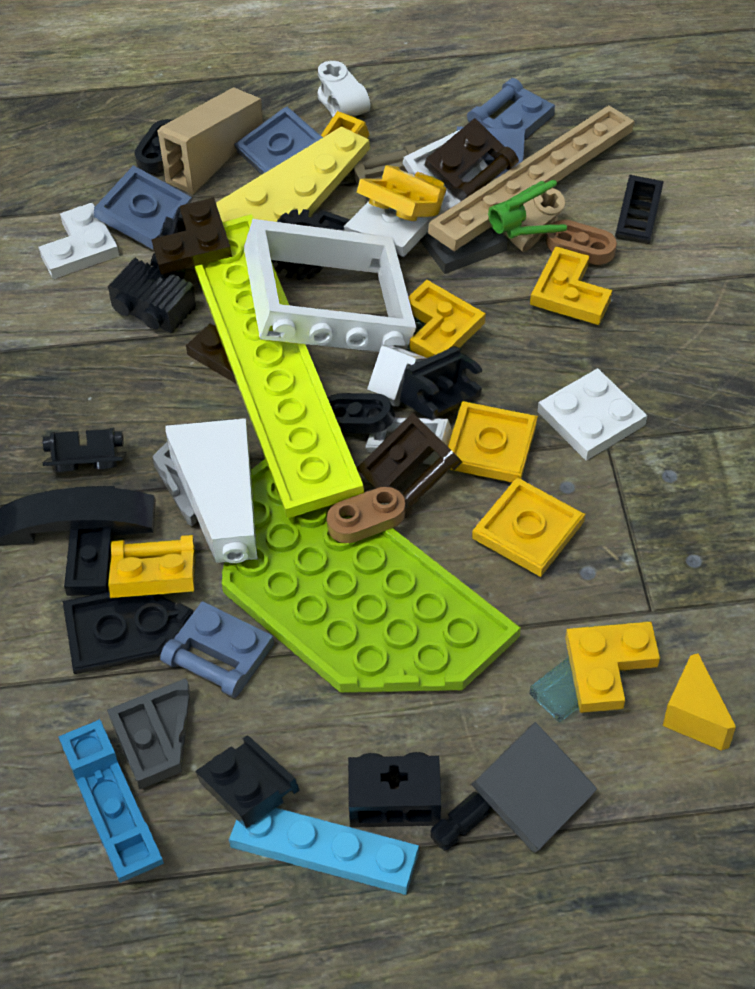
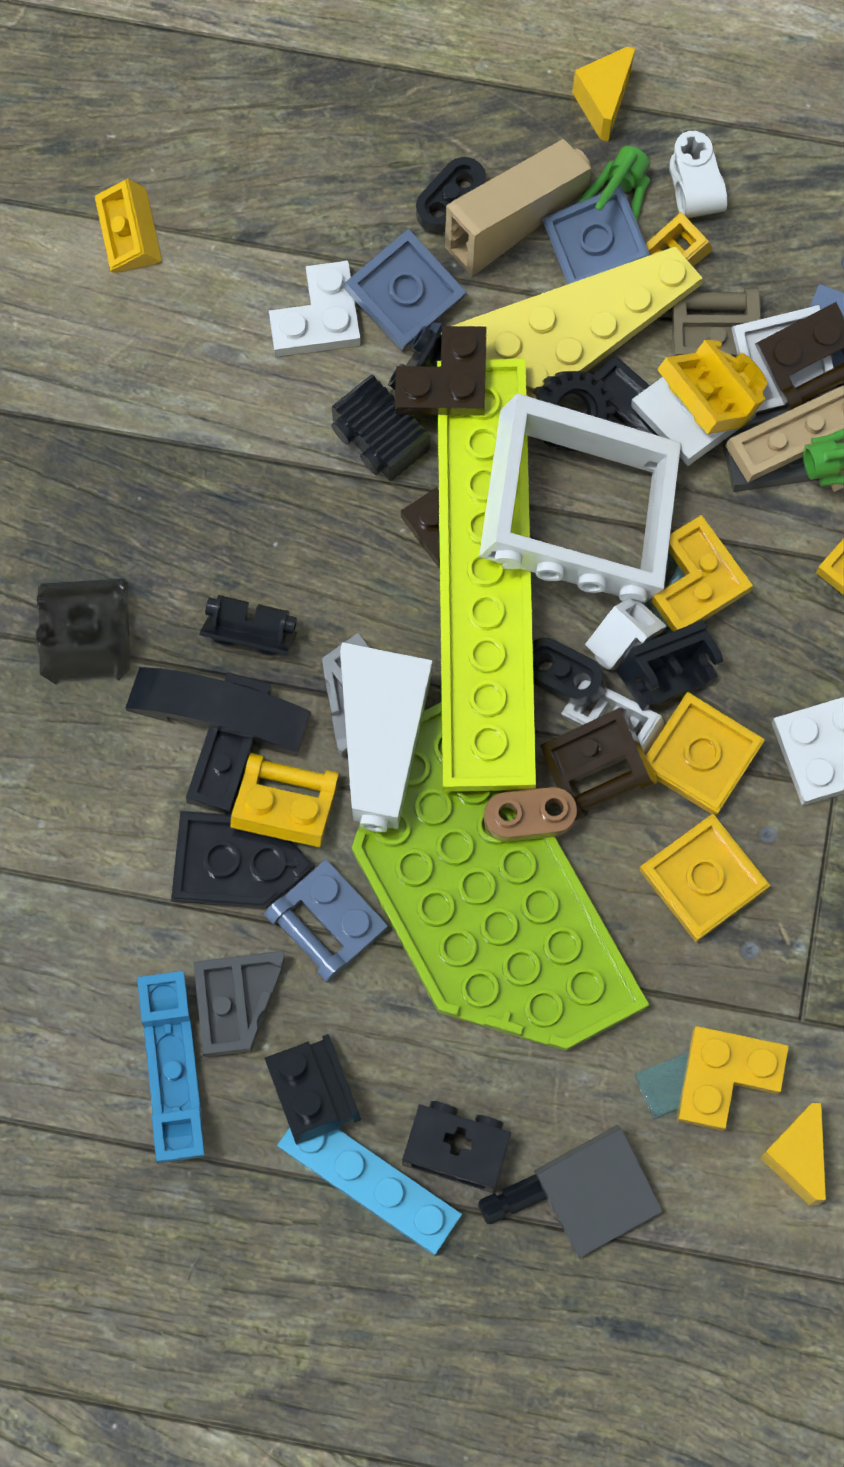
camera: 15 degrees right, 20 degrees up
none -> yellow slope [572,46,635,142]
none -> bright green plant [576,146,651,222]

